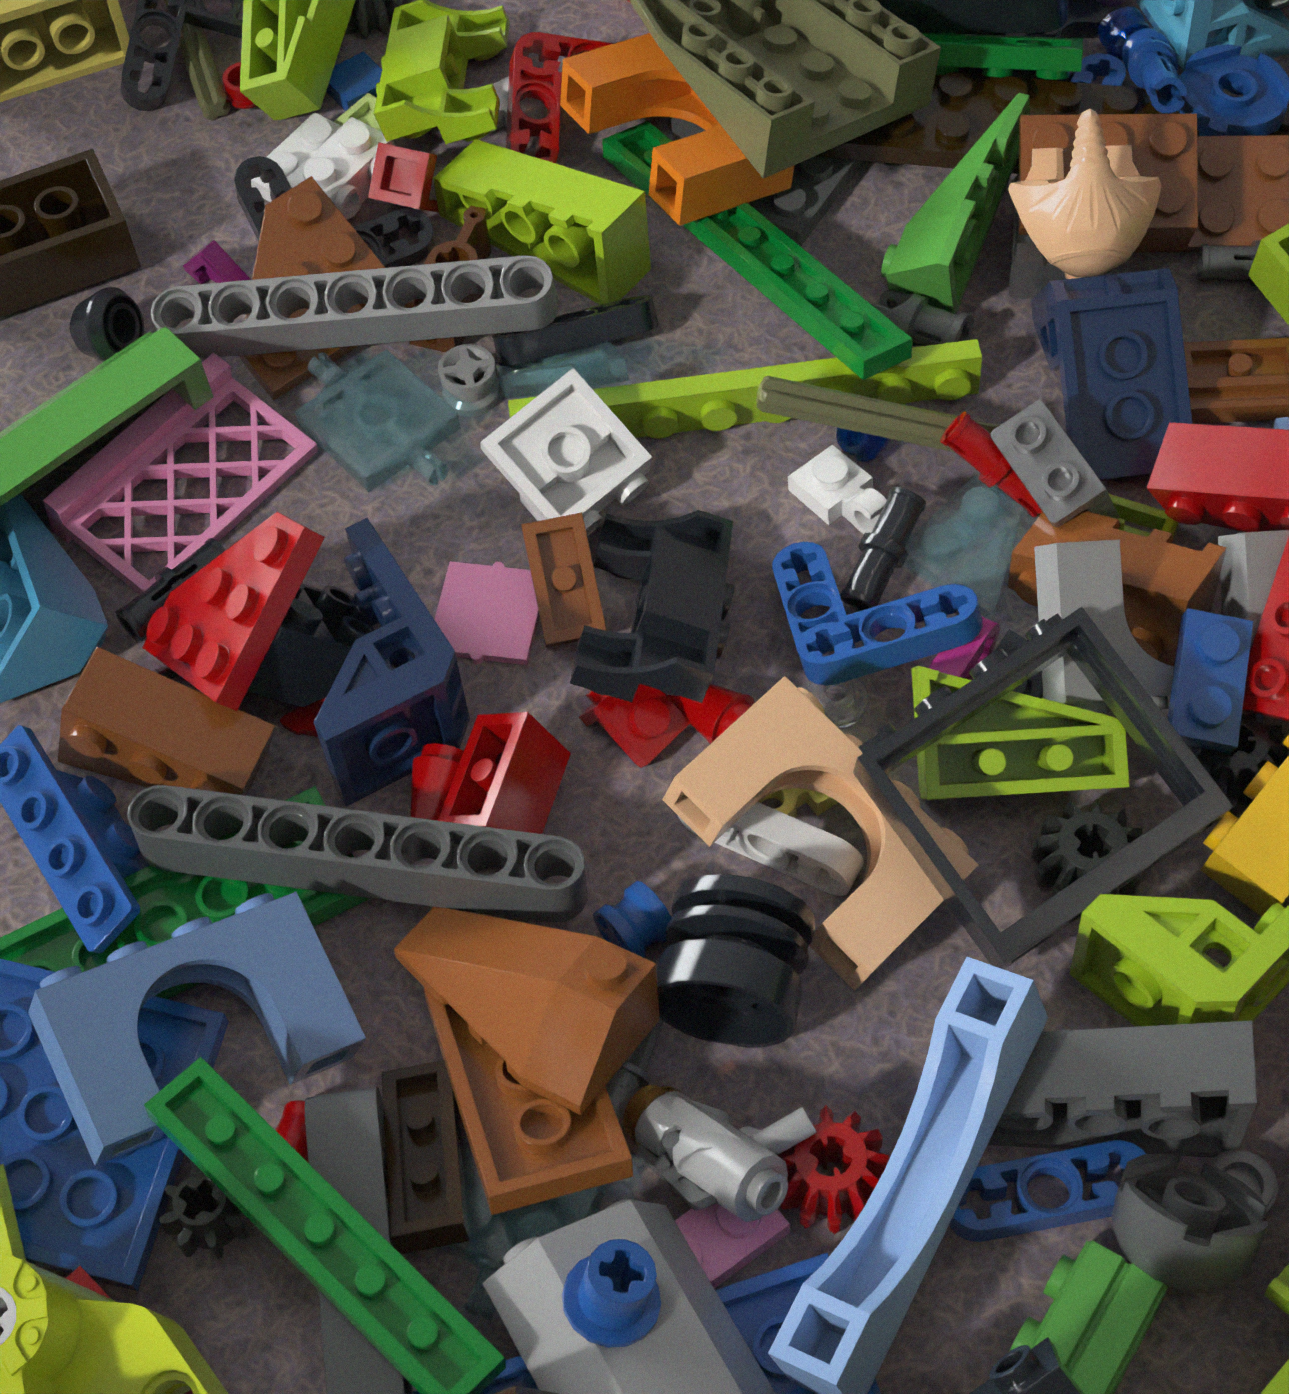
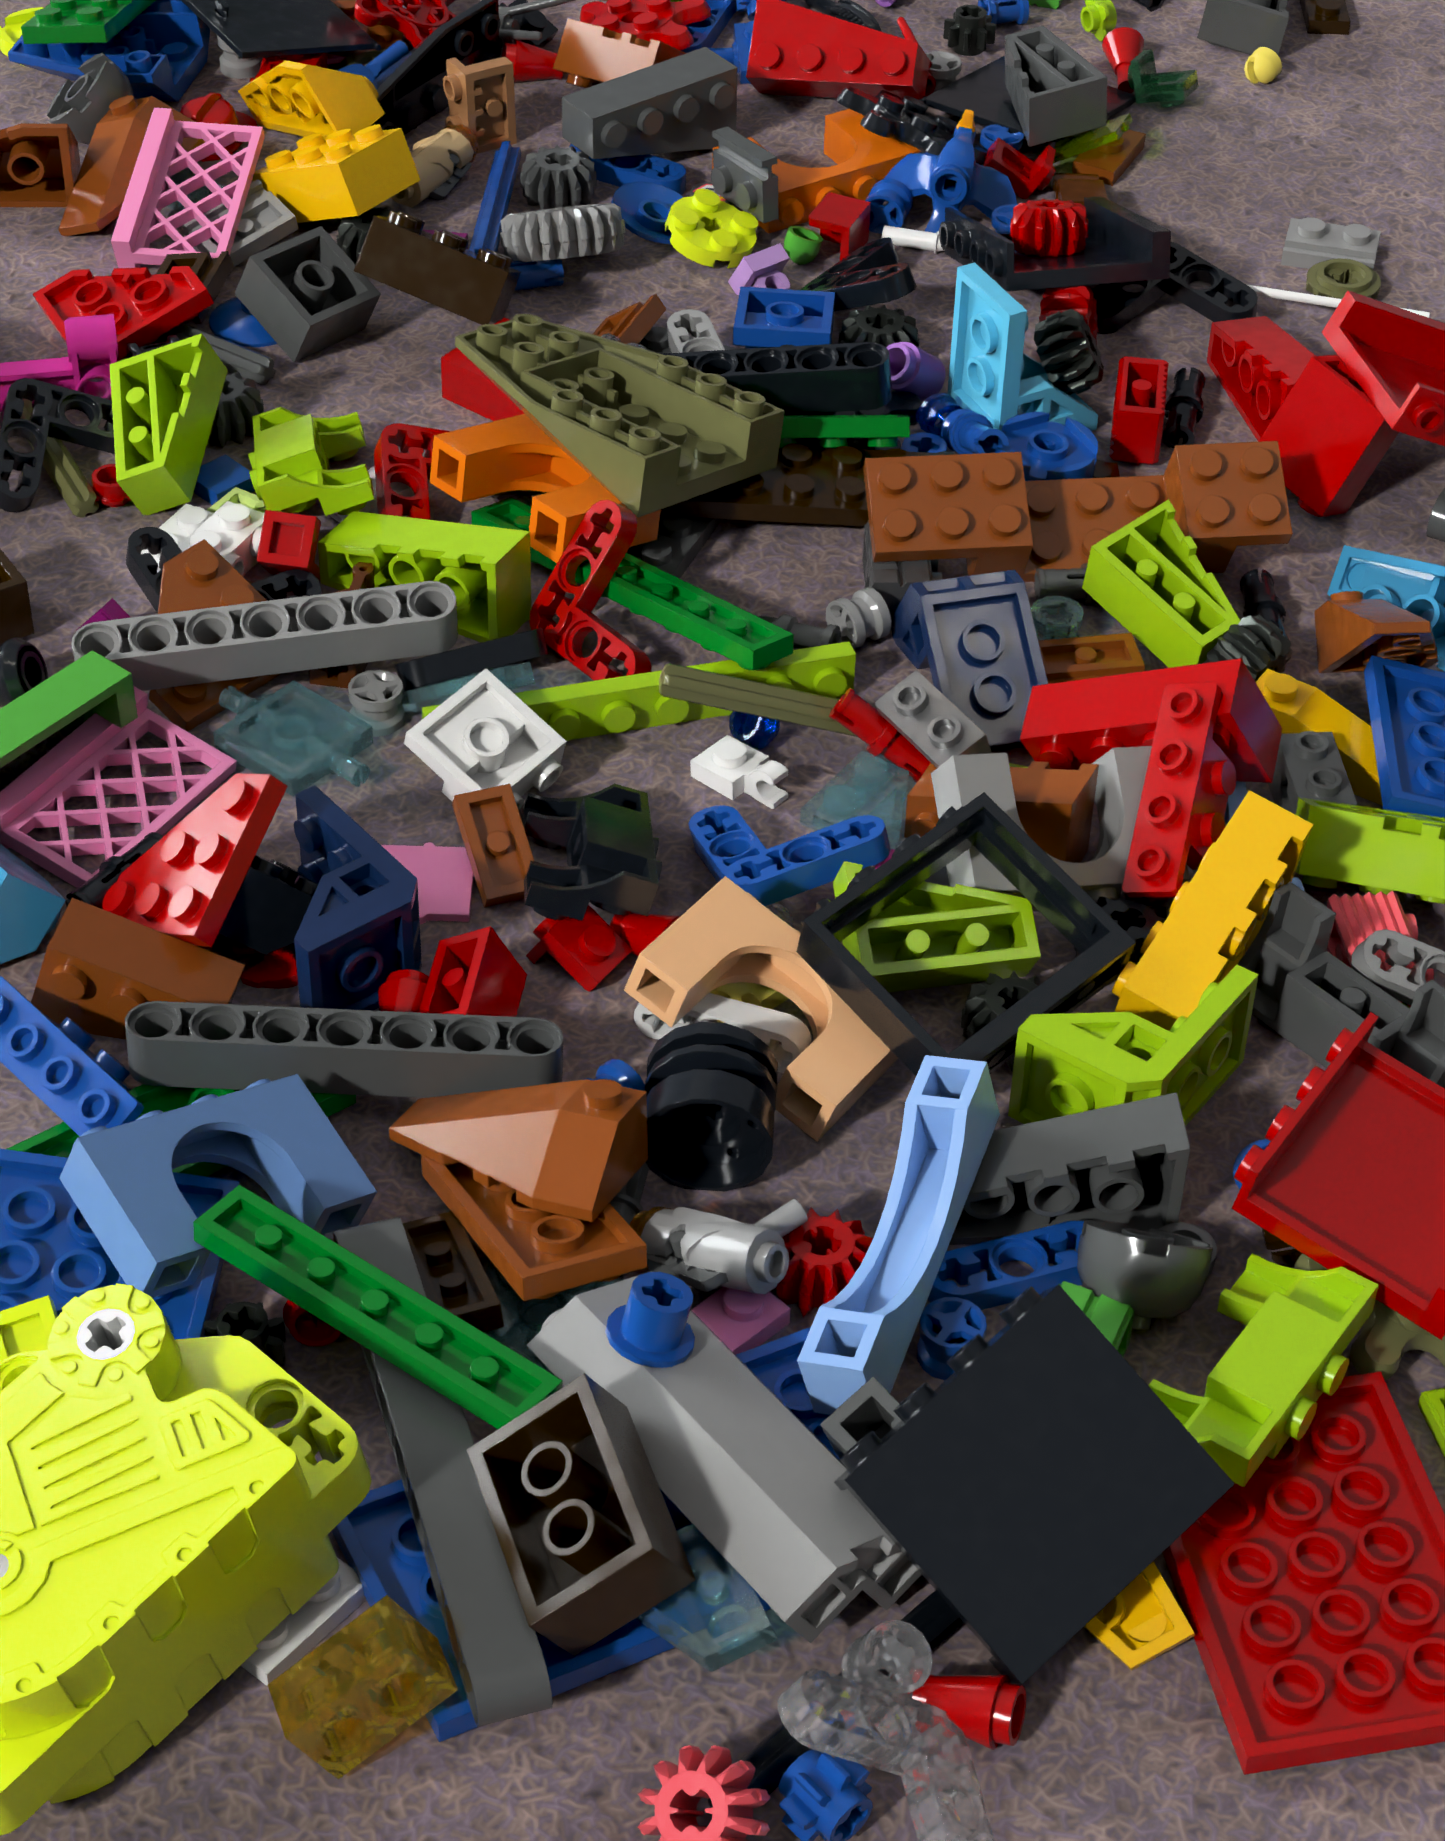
camera: 15 degrees left, 15 degrees down
black pin [840,487,926,611] -> none
bright green wedge [881,93,1030,314] -> none
light nougat piece [1008,108,1162,279] -> none
blue plate [1167,608,1253,754] -> none
none -> red beam [529,500,652,681]
none -> light grey wheel [826,587,891,649]
none -> blue wheel [917,1297,987,1381]
none -> clear light blue wheel [1031,596,1084,641]

